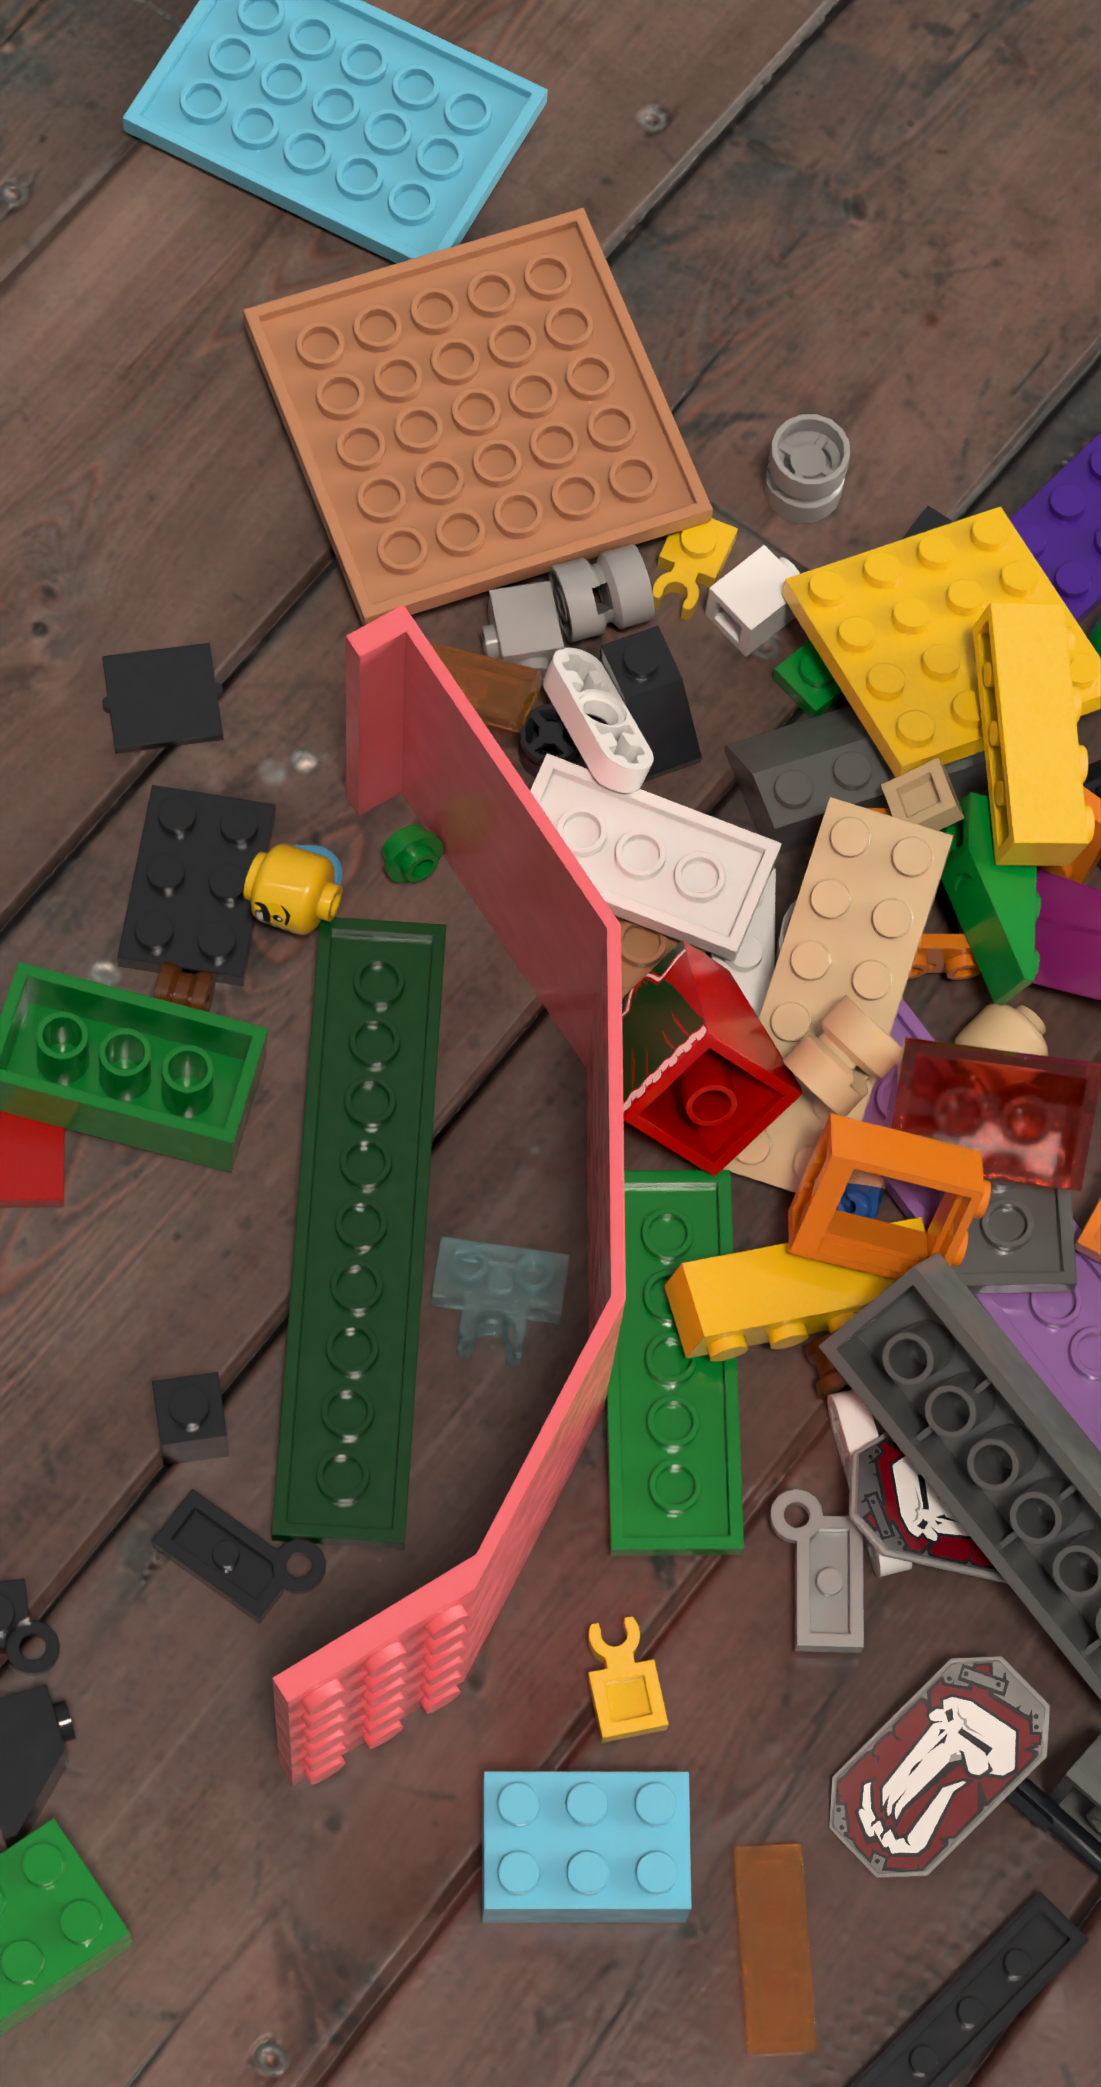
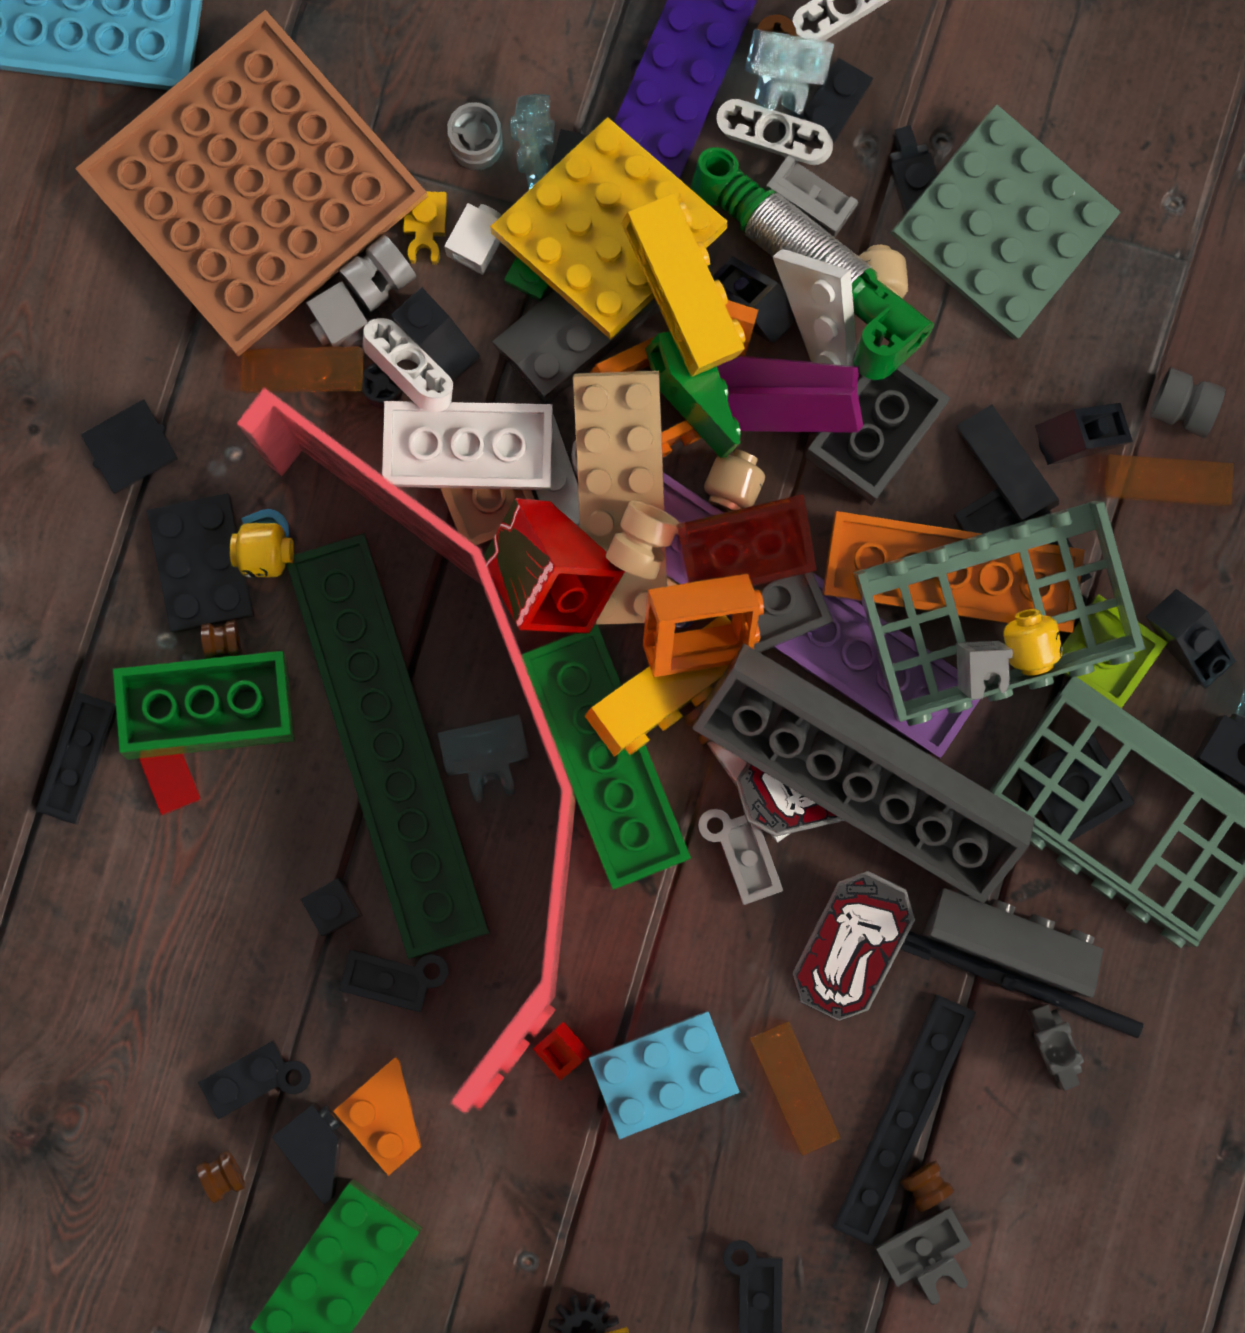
camera: 15 degrees left, 15 degrees up
green plate [382,825,443,883] -> none
yellow plate [587,1616,669,1743] -> none
tan plate [881,758,965,831] -> none
none -> orange wing [333,1056,422,1176]
none -> clear light blue plate [510,94,555,190]
none -> red plate [533,1021,592,1081]

